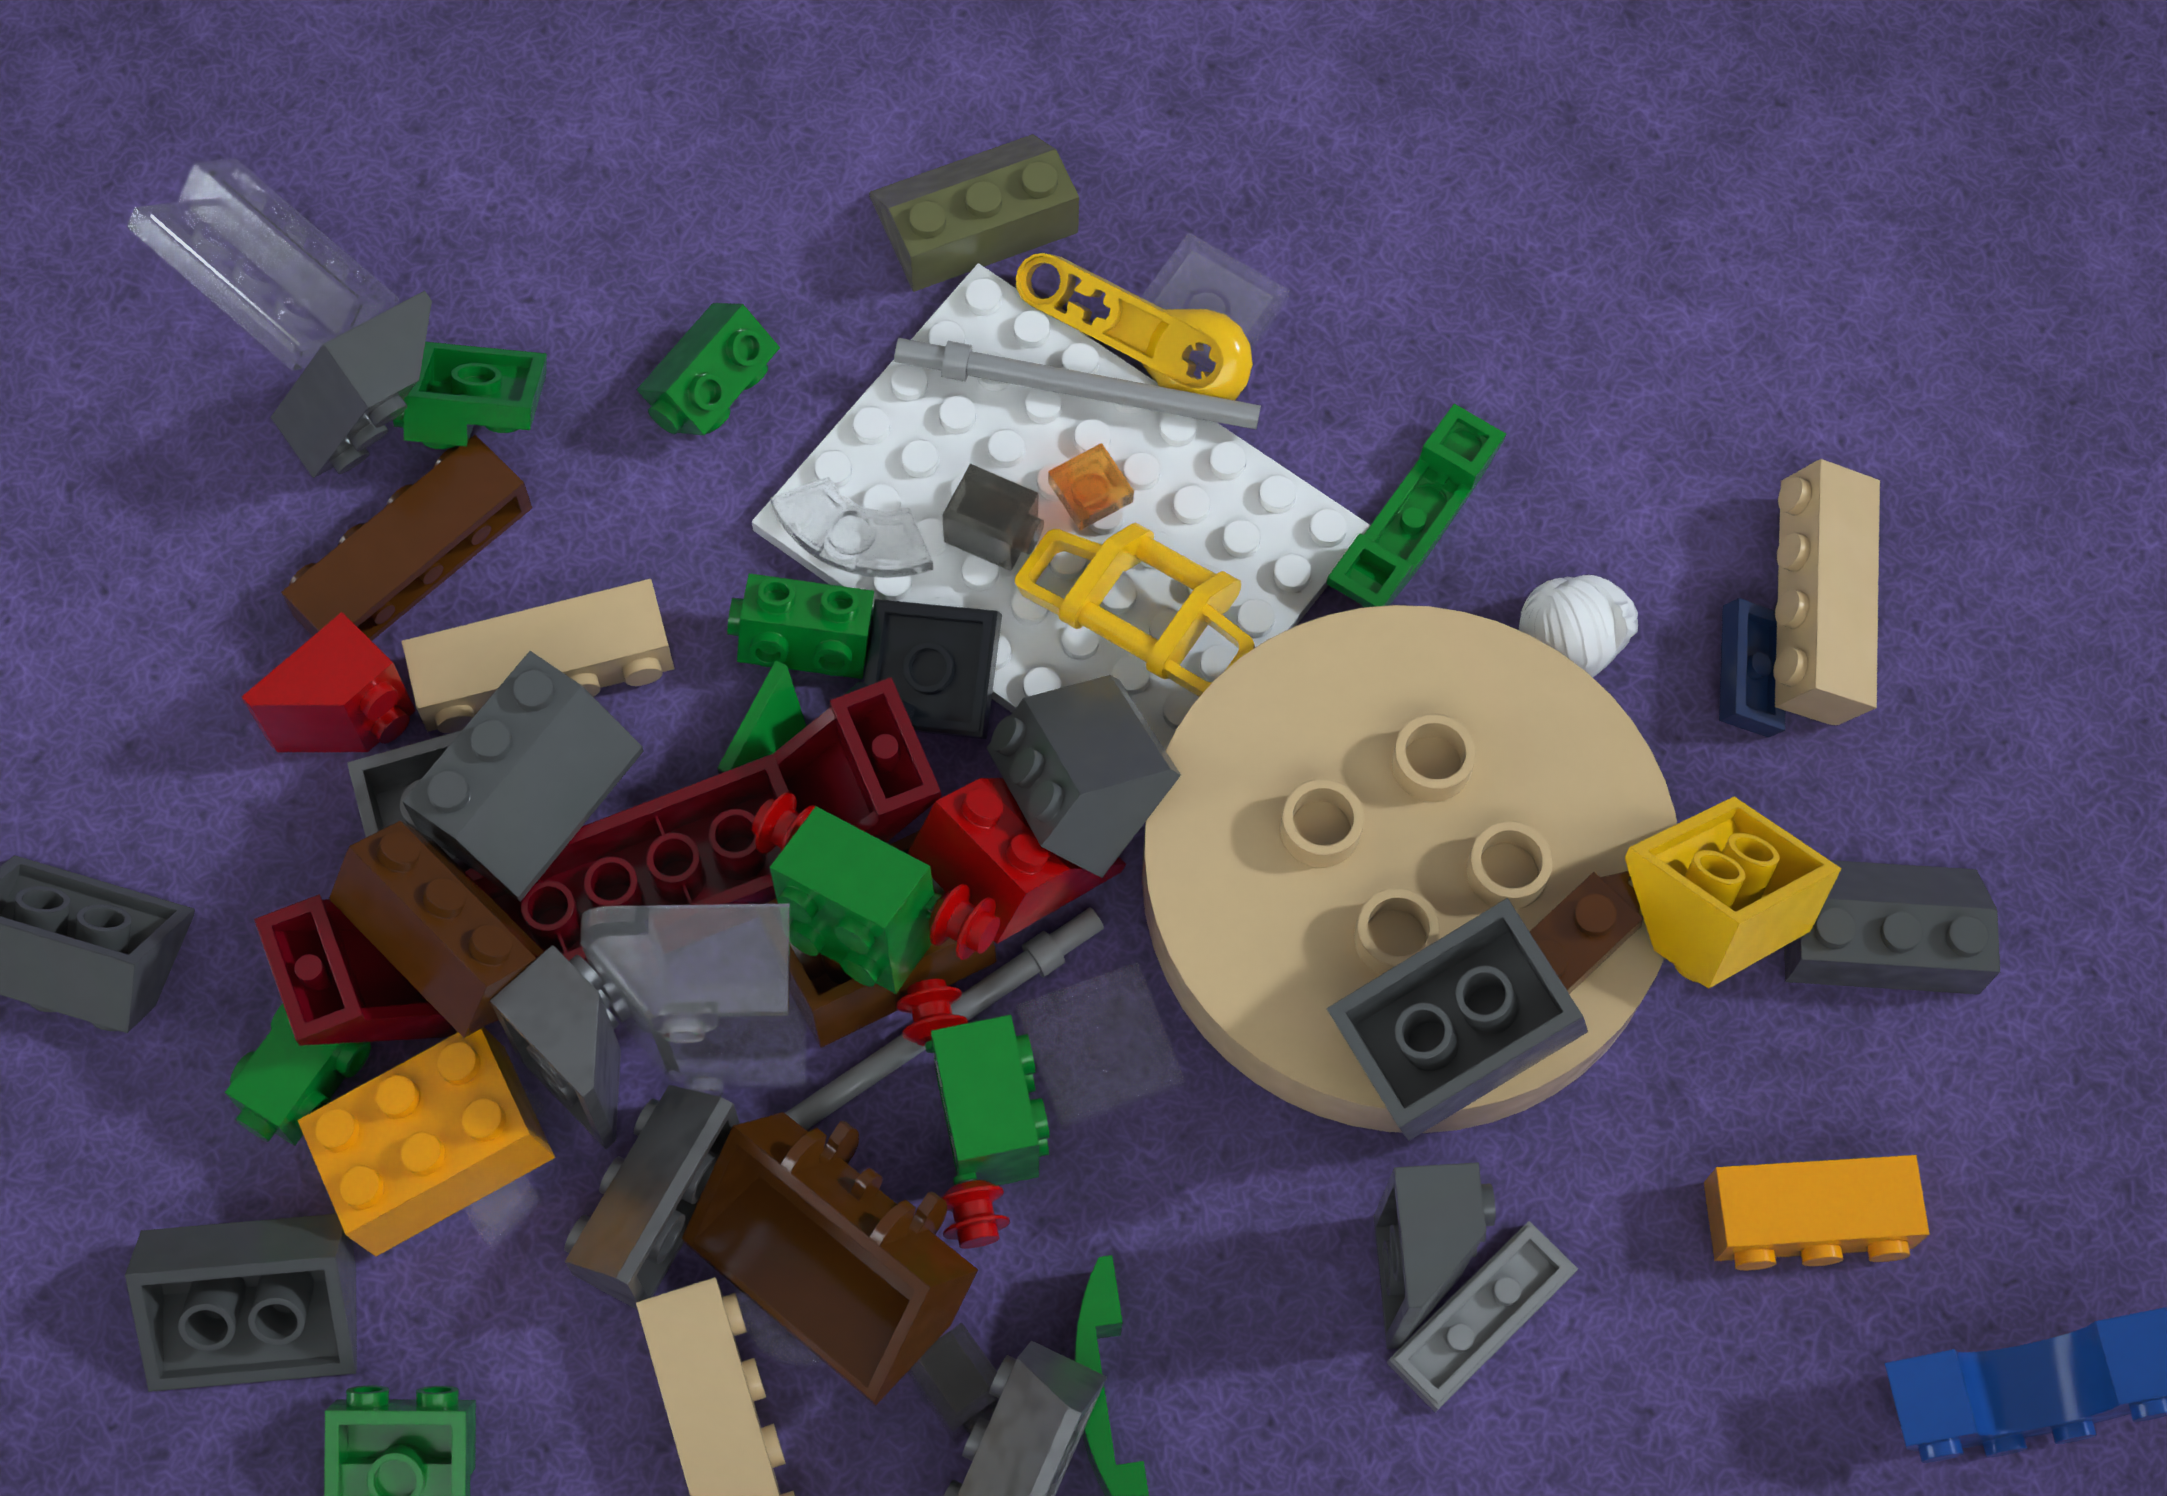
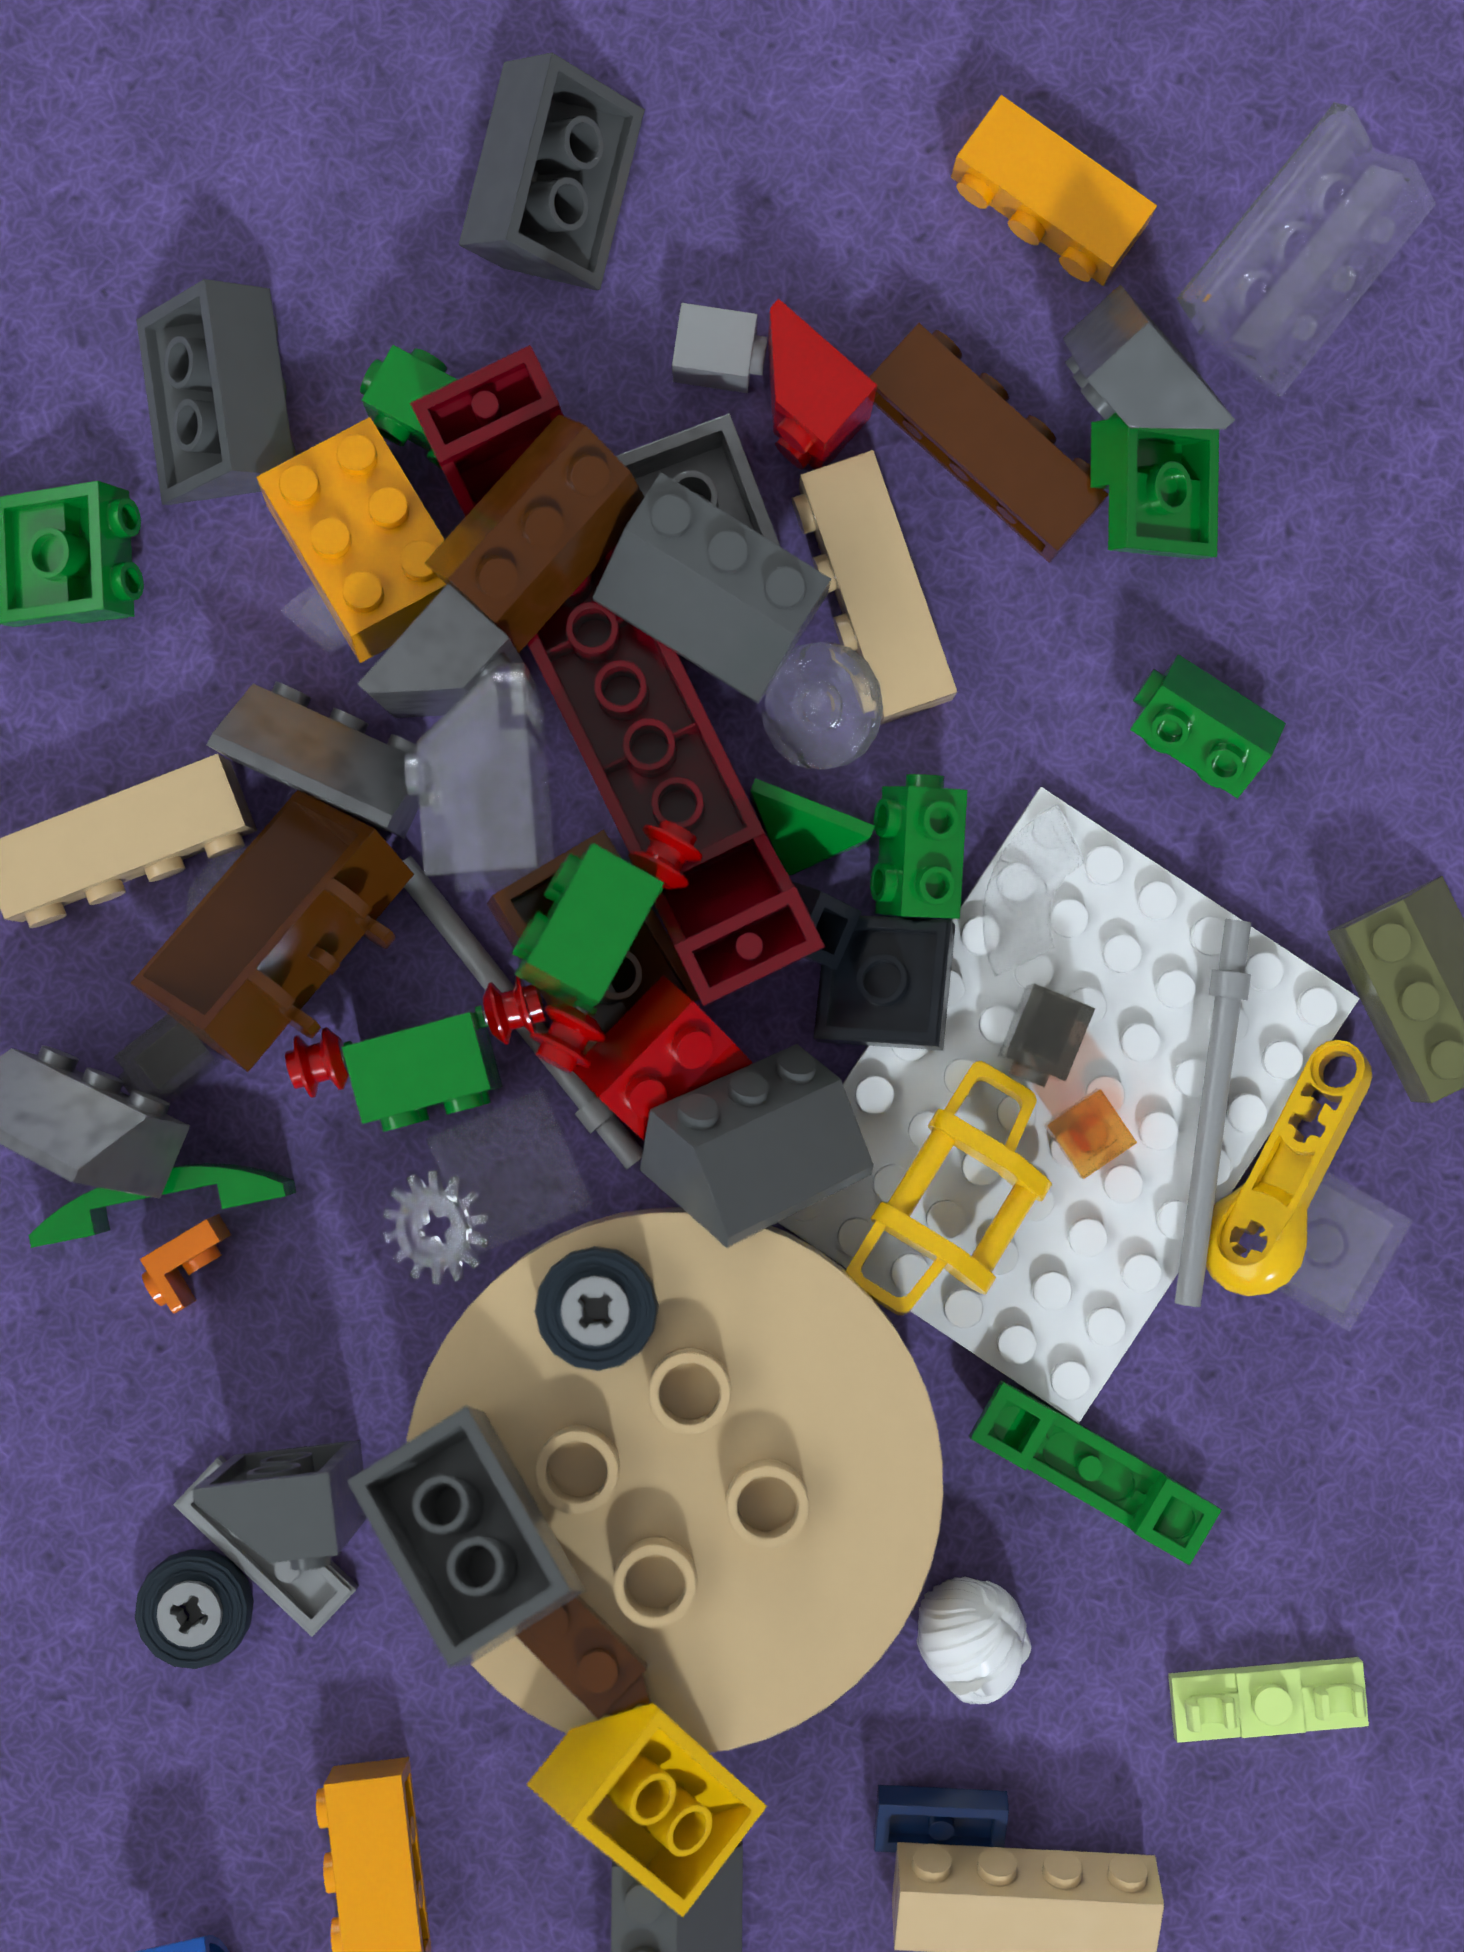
camera: 90 degrees right, 20 degrees up
none -> black wheel [135,1549,254,1669]
none -> orange bracket [140,1214,231,1314]
none -> clear gear [383,1170,489,1285]
none -> black wheel [535,1246,658,1371]
none -> light grey brick [672,303,768,393]
none -> clear tile [762,641,883,770]
none -> light orange brick [951,95,1157,286]
none -> yellowish green plate [1168,1657,1369,1743]

